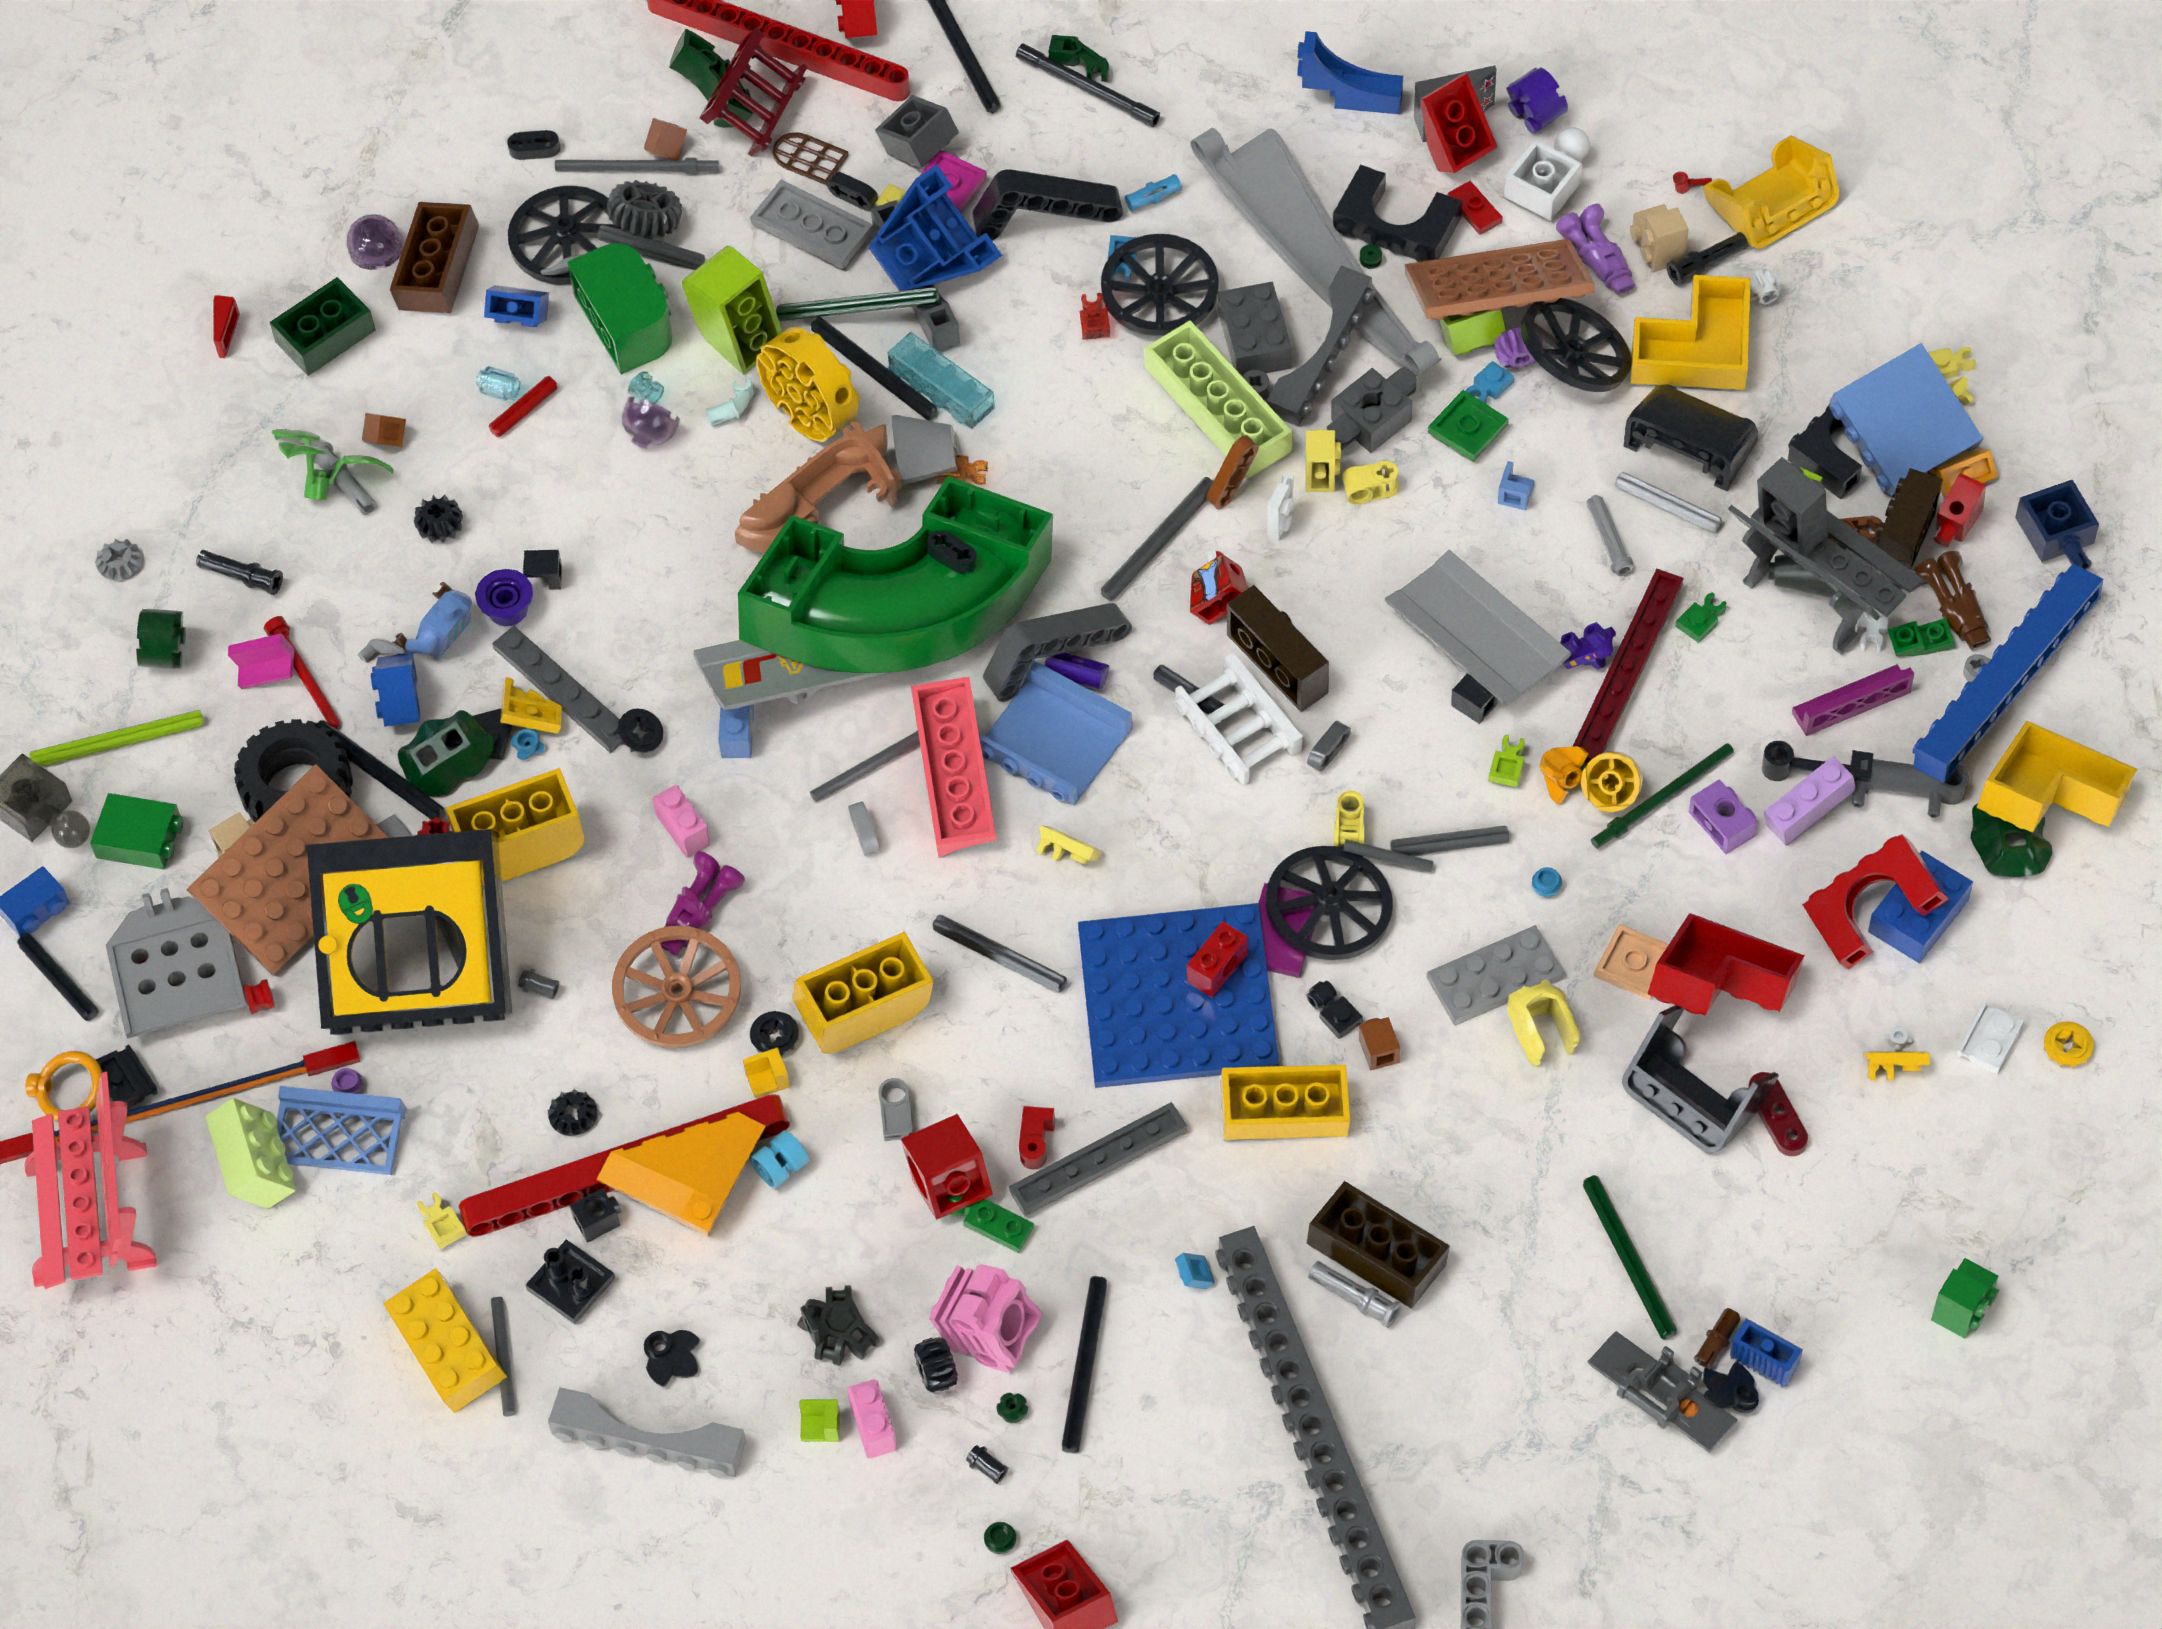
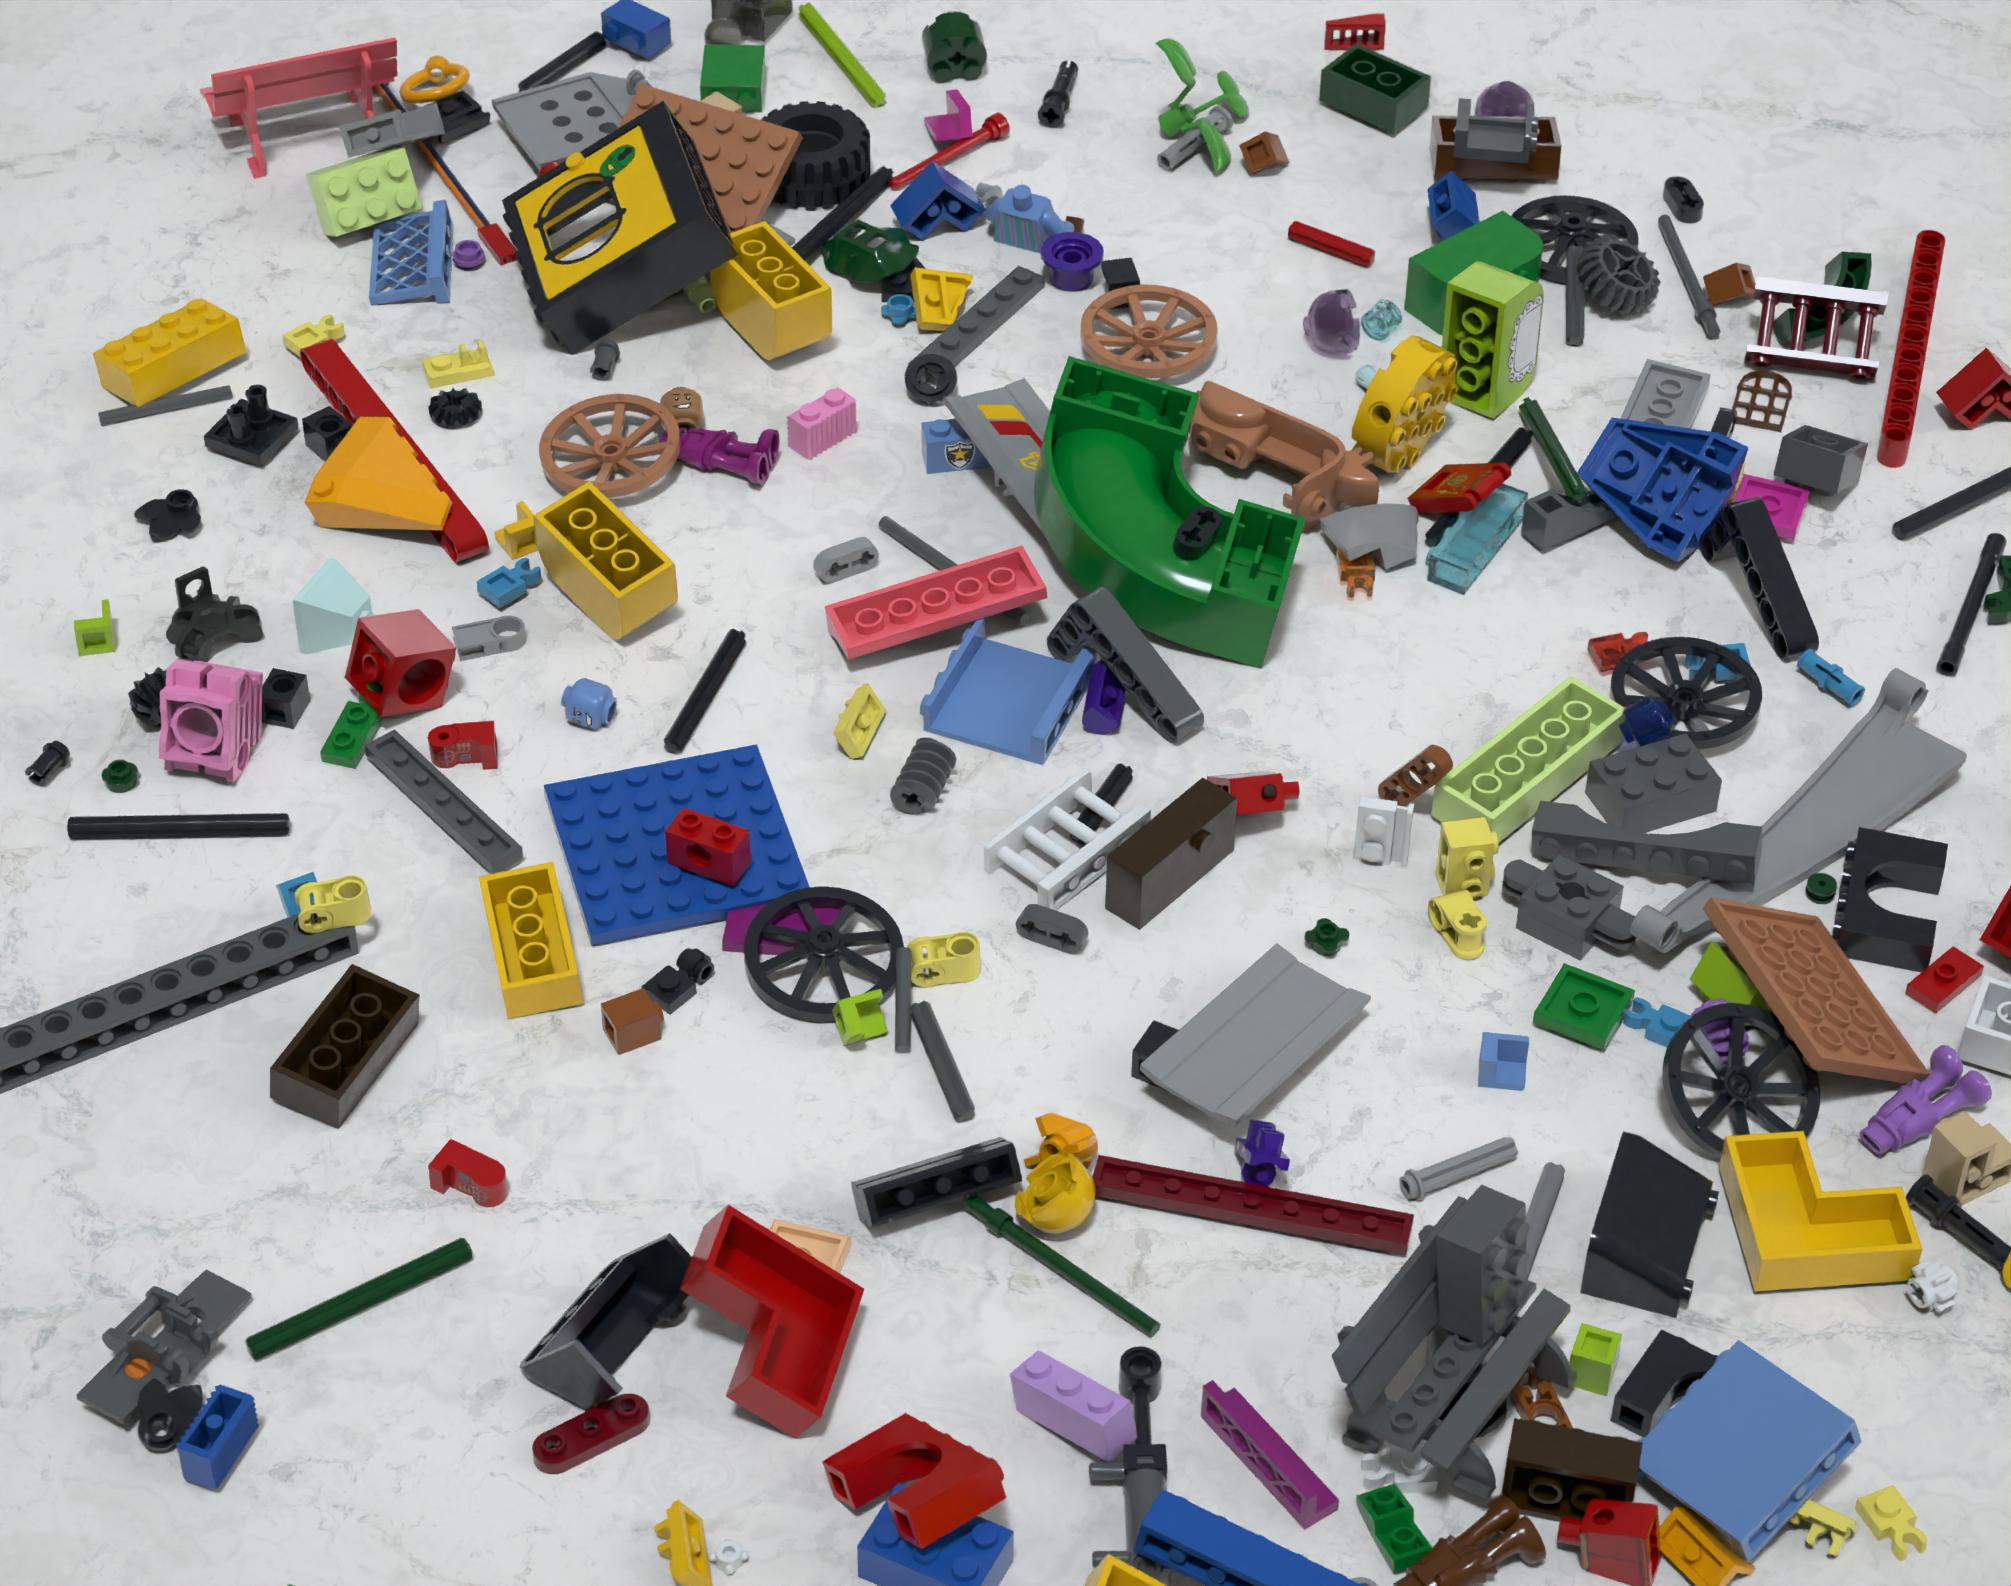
camera: 75 degrees right, 15 degrees down
light grey gear [95,538,142,580] -> none
black gear [414,495,463,544] -> none
clear light blue brick [476,366,521,401] -> none
light grey arch [548,1387,746,1477] -> none
medium azure wheel [750,1130,809,1189] -> none
bright pink brick [847,1379,897,1458] -> none
dark grey axle [1101,477,1214,601] -> none
flat silver wheel [1242,370,1269,402] -> none
light grey pin [1308,1261,1402,1328] -> none
light grey plate [1427,925,1564,1026] -> none
lime plate [1488,735,1525,788] -> none
light yellow piece [1507,979,1580,1066] -> none
dark azure plate [1532,867,1562,897] -> none
green plate [1676,592,1727,643] -> none
medium lavender brick [1689,779,1757,854] -> none
reddish brown axle [1694,1308,1740,1369] -> none
none -> black brick [262,668,310,729]
none -> light aqua slope [293,558,374,654]
none -> light yellow piece [295,875,372,933]
none -> light grey panel [339,103,445,158]
none -> light yellow plate [422,340,495,389]
none -> red leg [428,1139,507,1207]
none -> dark azure plate [476,557,541,608]
none -> medium blue head [561,678,617,730]
none -> medium nougat head [659,387,704,431]
none -> lime panel [832,989,887,1046]
none -> black brick [851,1137,1022,1227]
none -> dark grey piece [890,737,957,814]
none -> nougat wheel [1080,285,1217,378]
none -> dark green plate [1304,918,1350,956]
none -> red container [1407,463,1512,513]
none -> dark grey panel [1453,98,1539,163]
none -> clear blue head [1618,696,1675,747]

